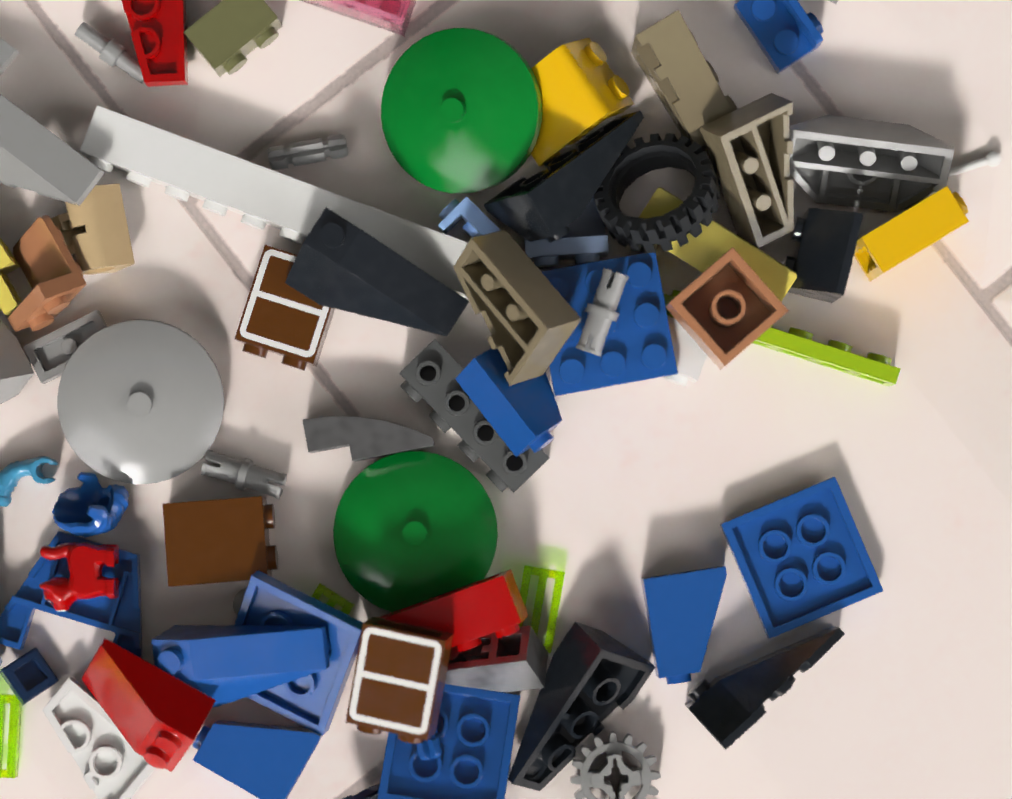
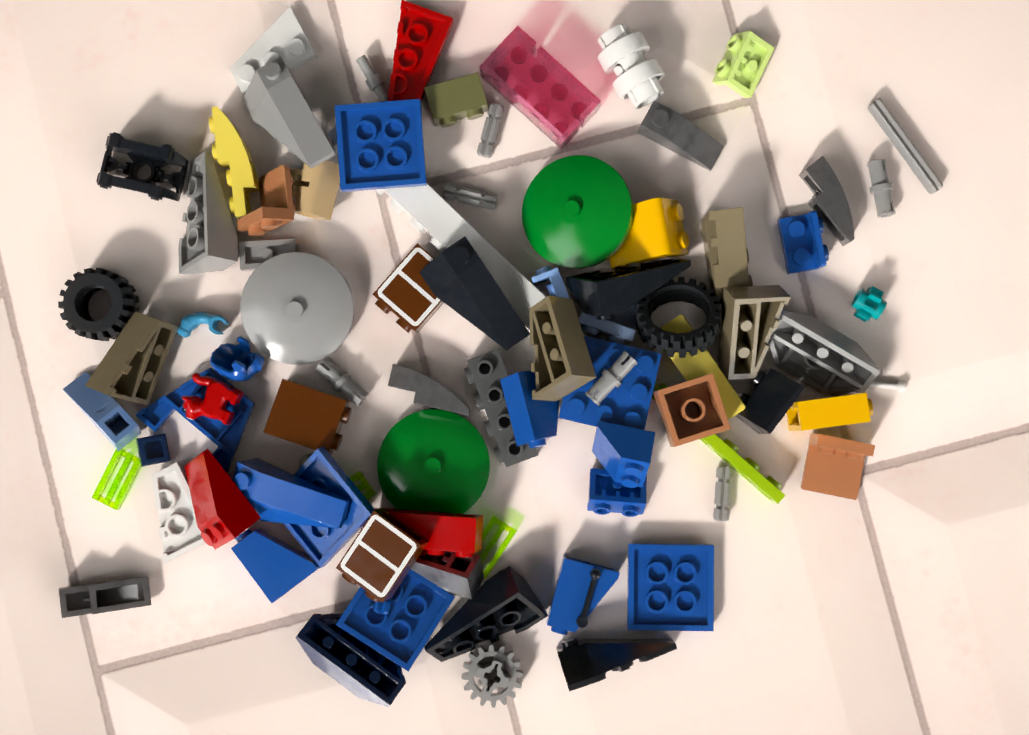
camera: 25 degrees right, 0 degrees up
none -> blue plate [335,99,427,192]
none -> light grey axle [477,103,504,158]
none -> black hinge [576,569,601,628]
none -> blue bracket [587,468,647,517]
none -> blue slope [592,421,655,488]
none -> light grey axle [713,466,733,521]
none -> nougat bracket [801,434,875,500]
none -> teal gear [851,286,887,322]

